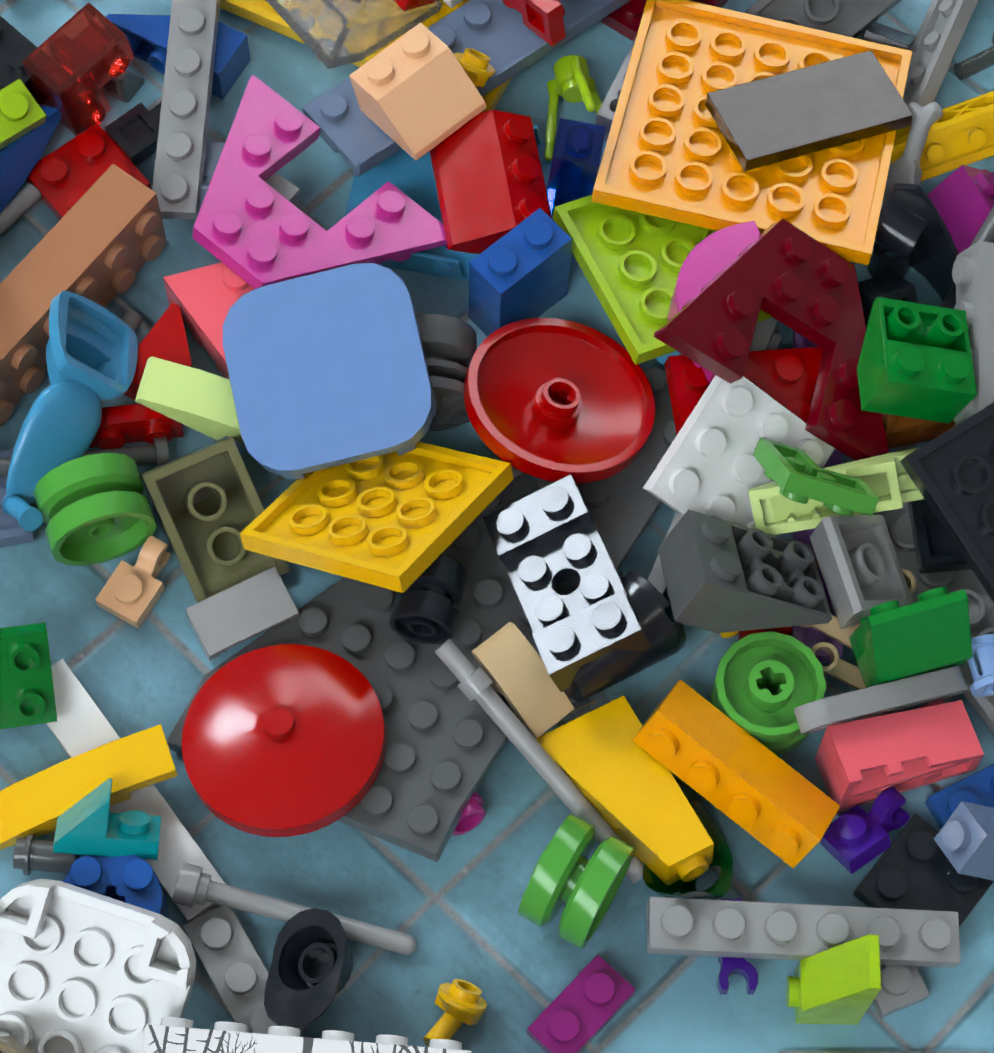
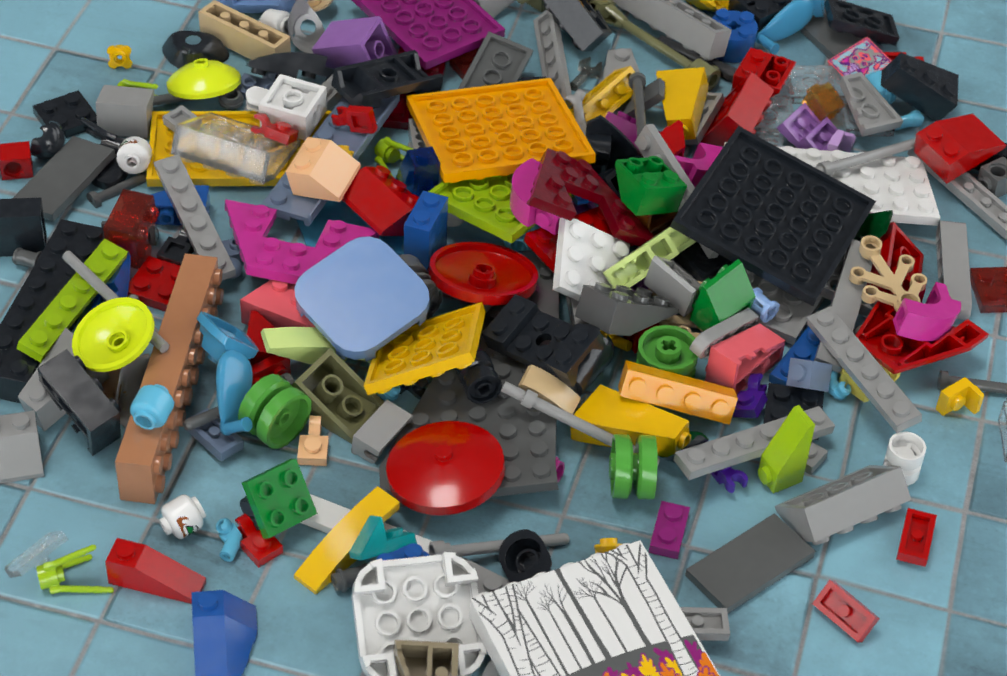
camera: 30 degrees left, 20 degrees down
tile [705,50,913,171] -> none
bright green plate [753,437,879,516] -> none

